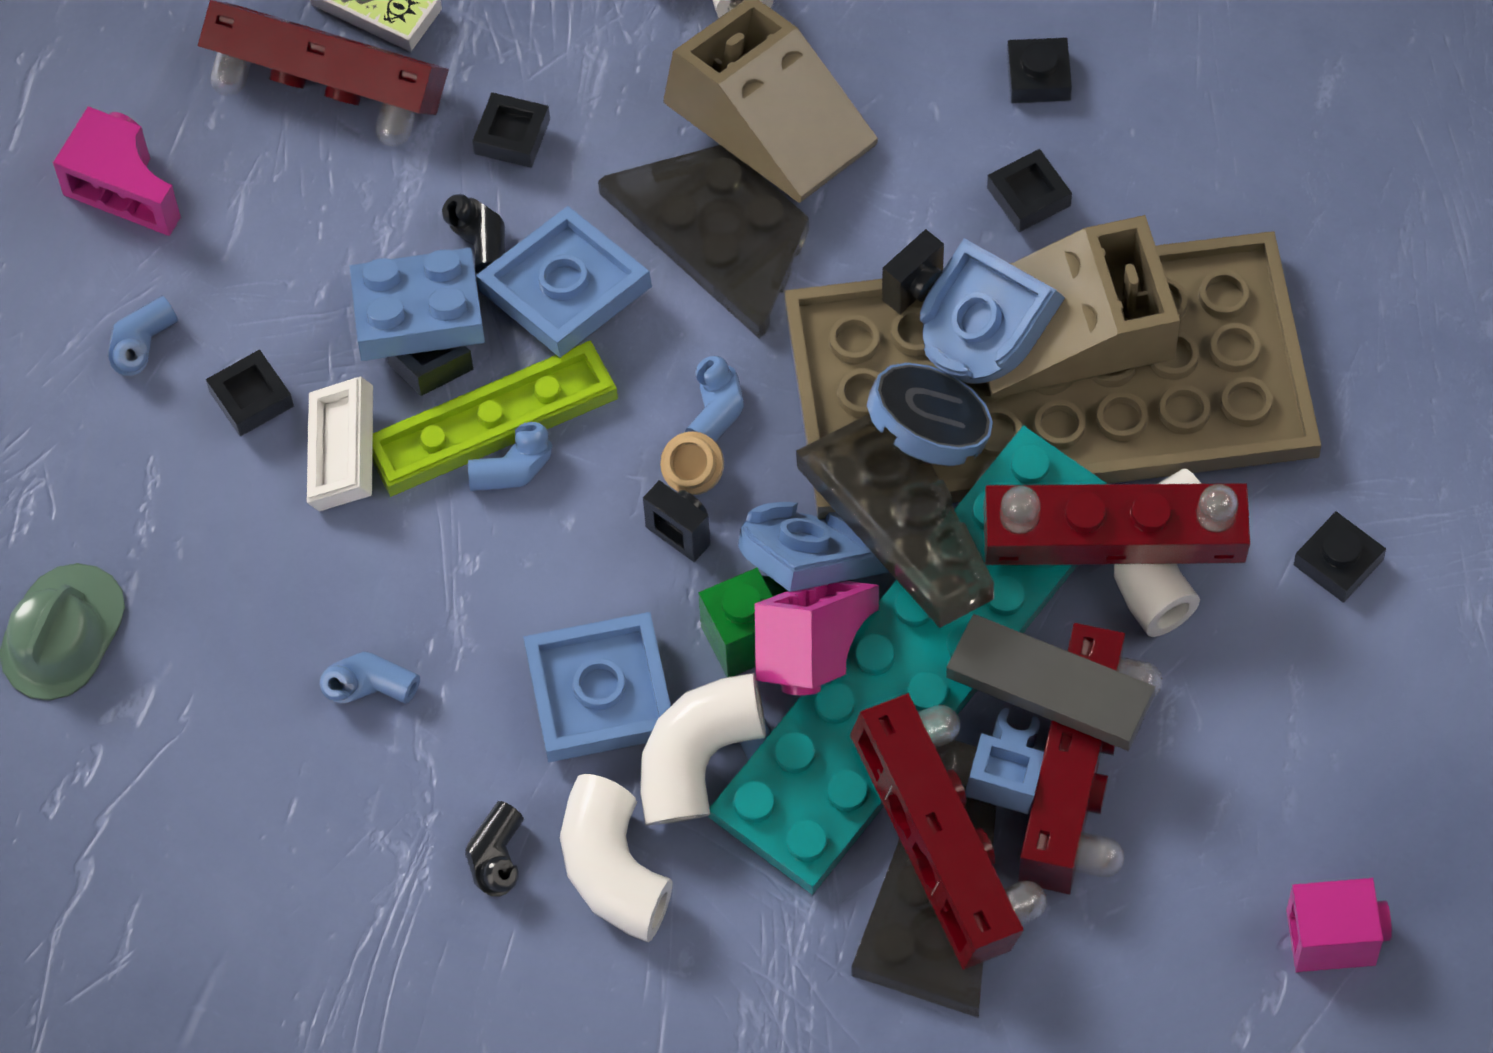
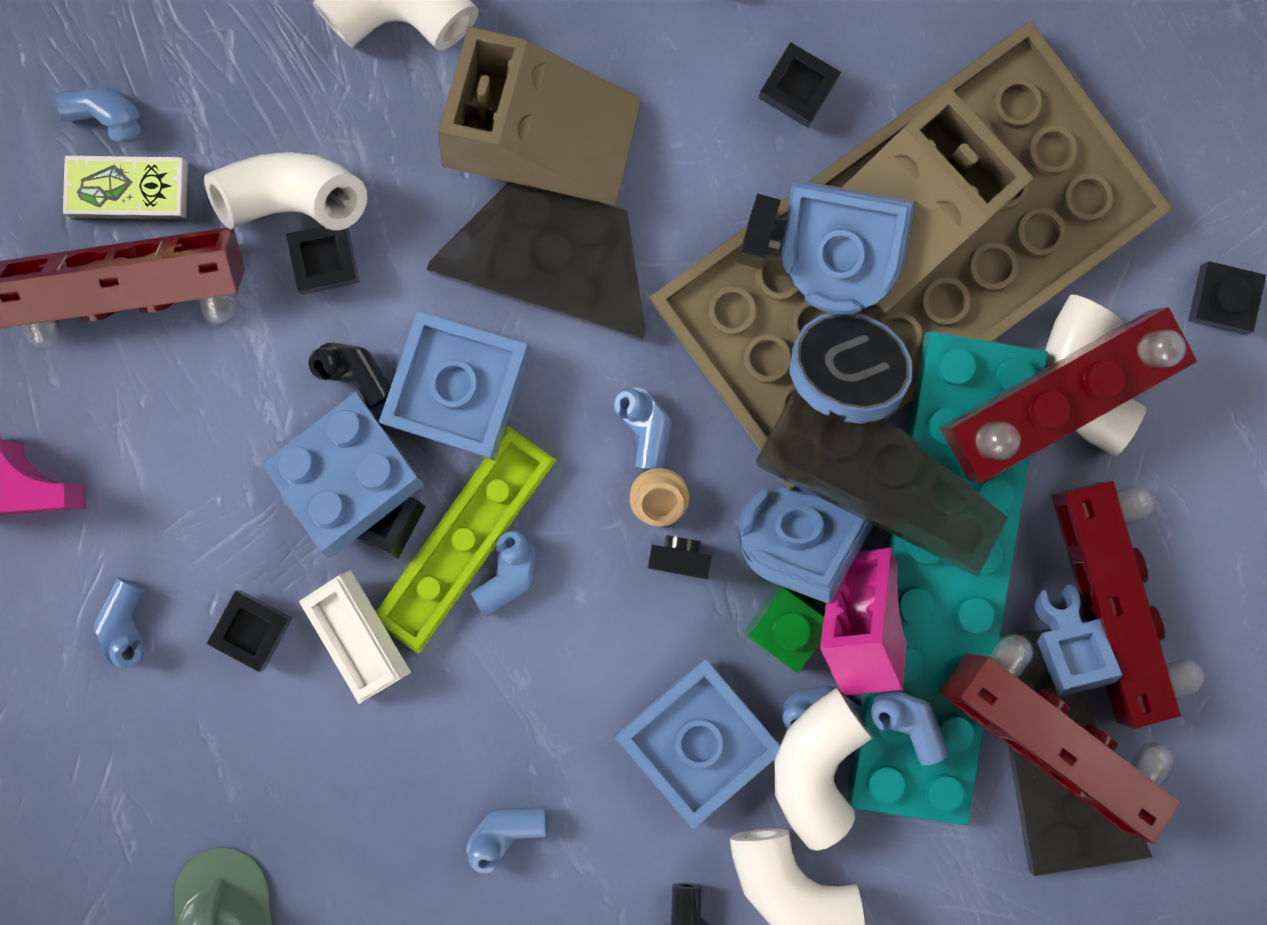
camera: 30 degrees left, 25 degrees up
dark grey tile [946,614,1156,751] -> none
none -> white cylinder [204,152,367,231]
none -> medium blue arm [870,690,949,765]

